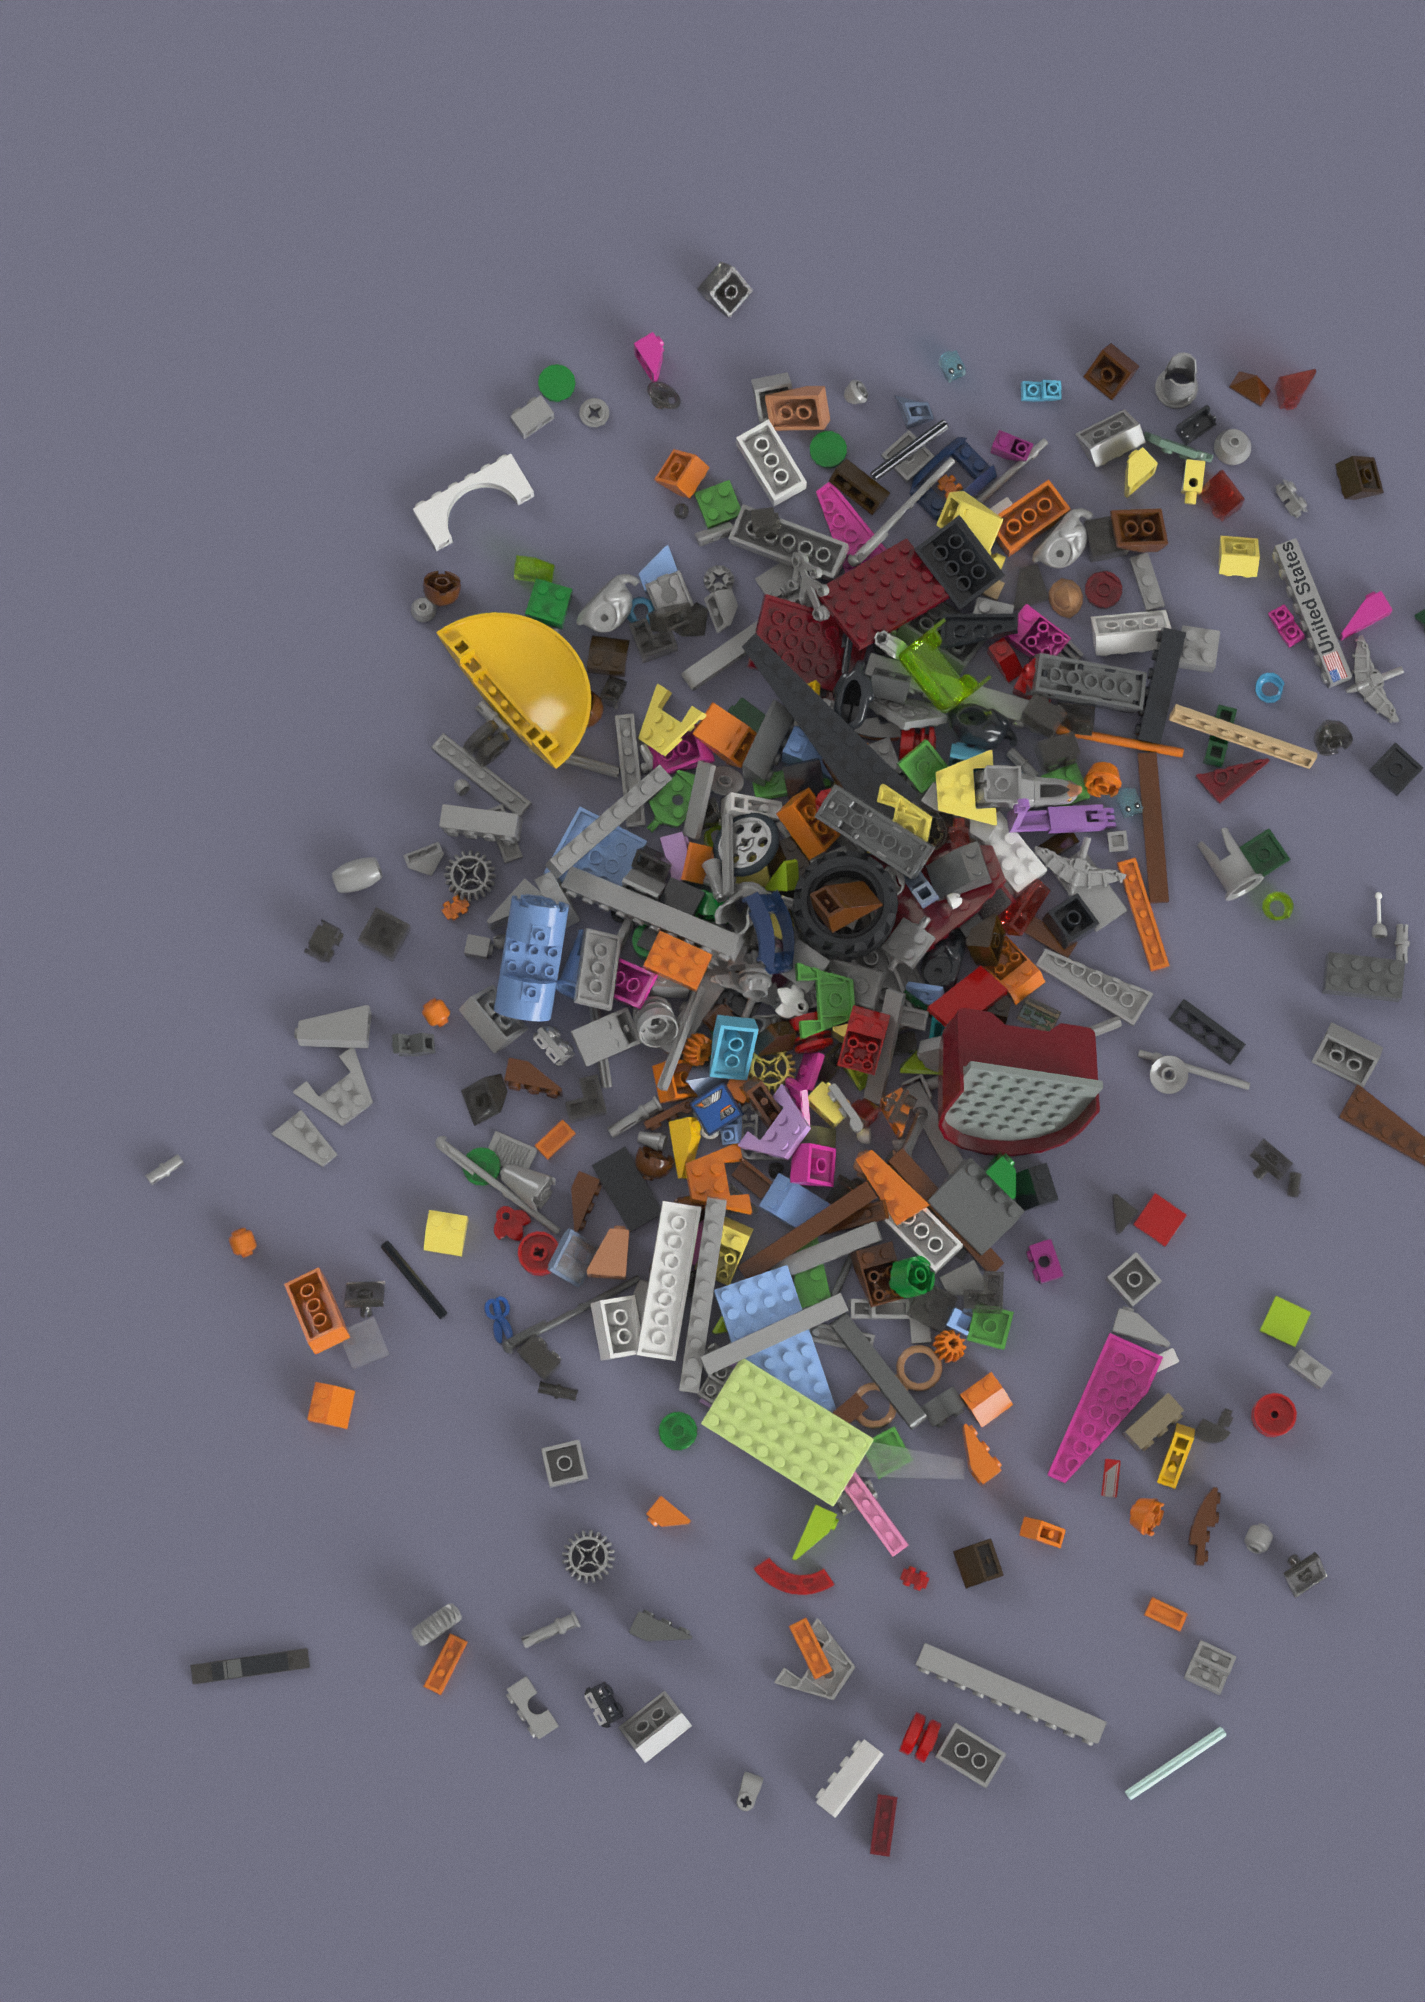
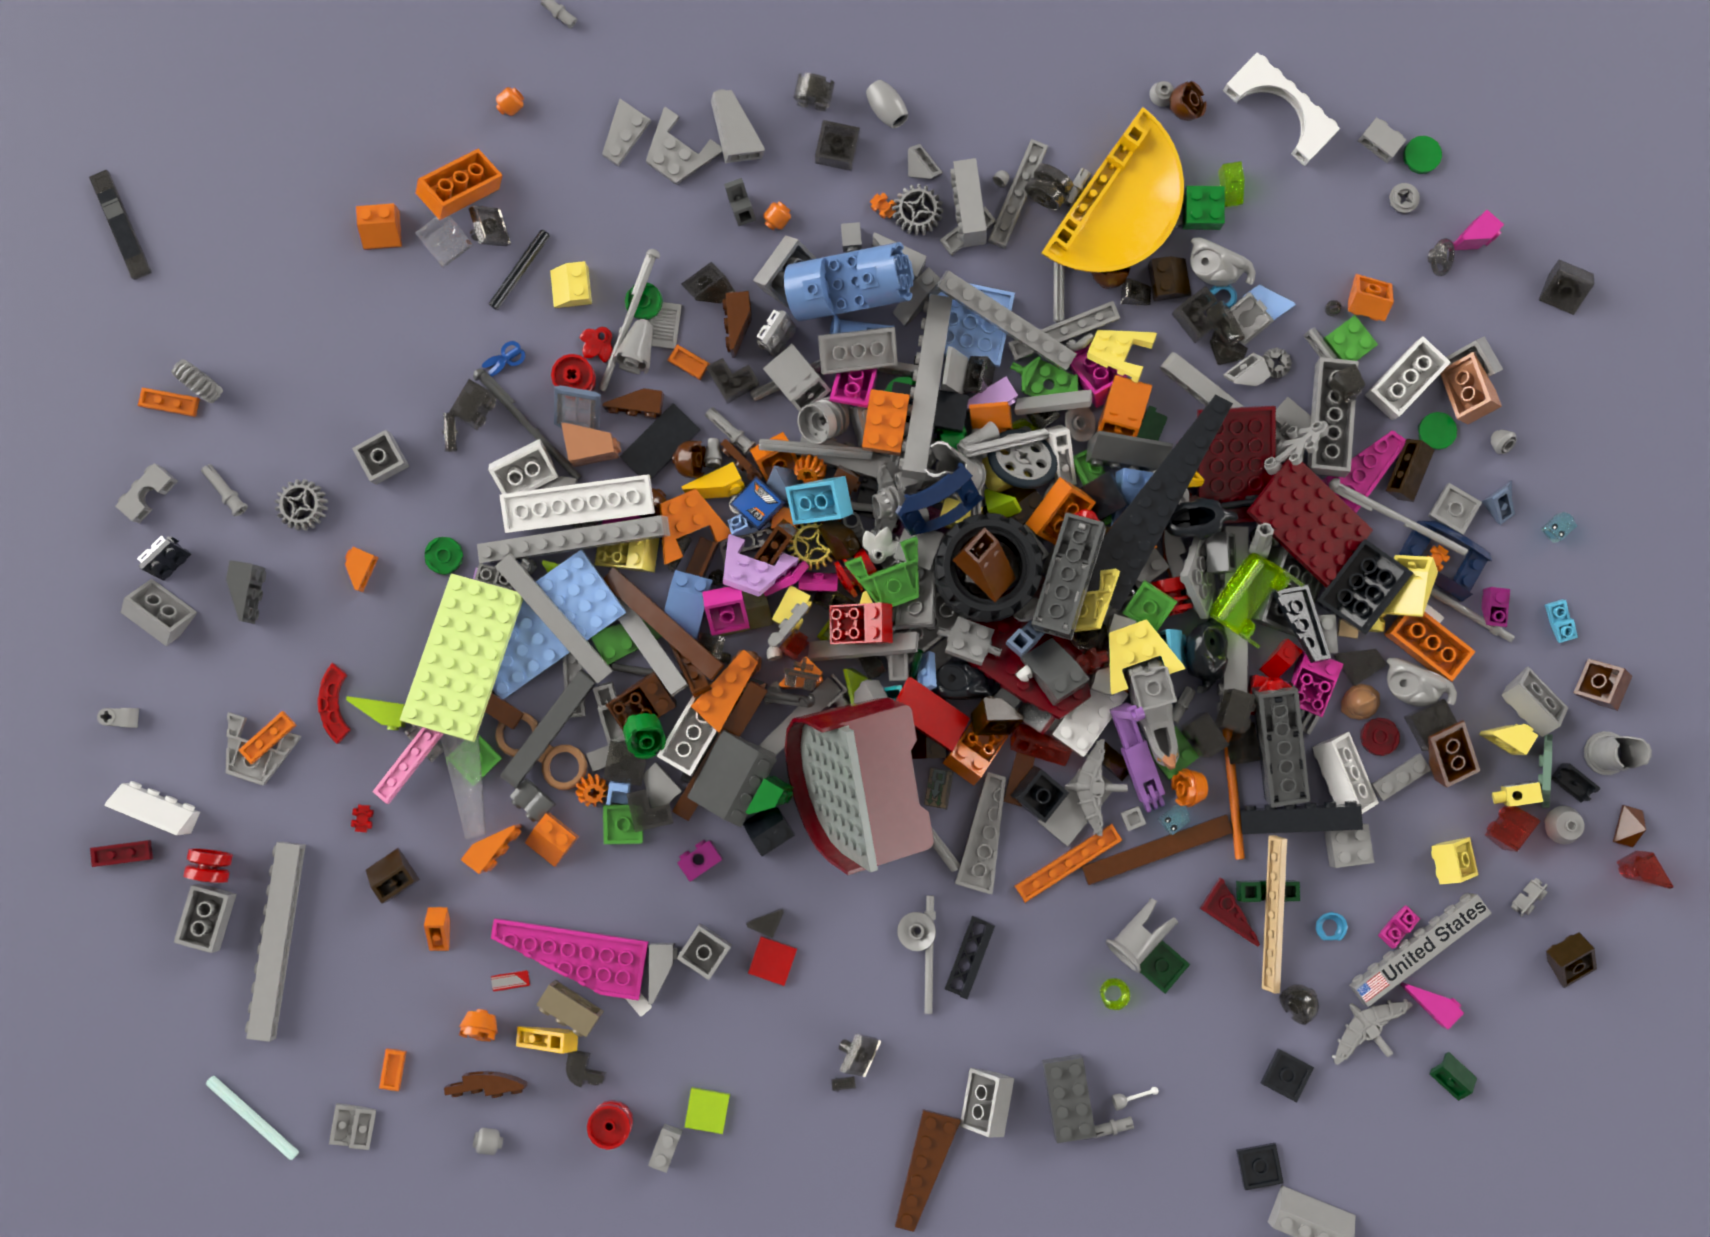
camera: 70 degrees right, 5 degrees up
black axle [870,419,949,481] -> none
clear smoke tile [1283,1552,1328,1598] -> none

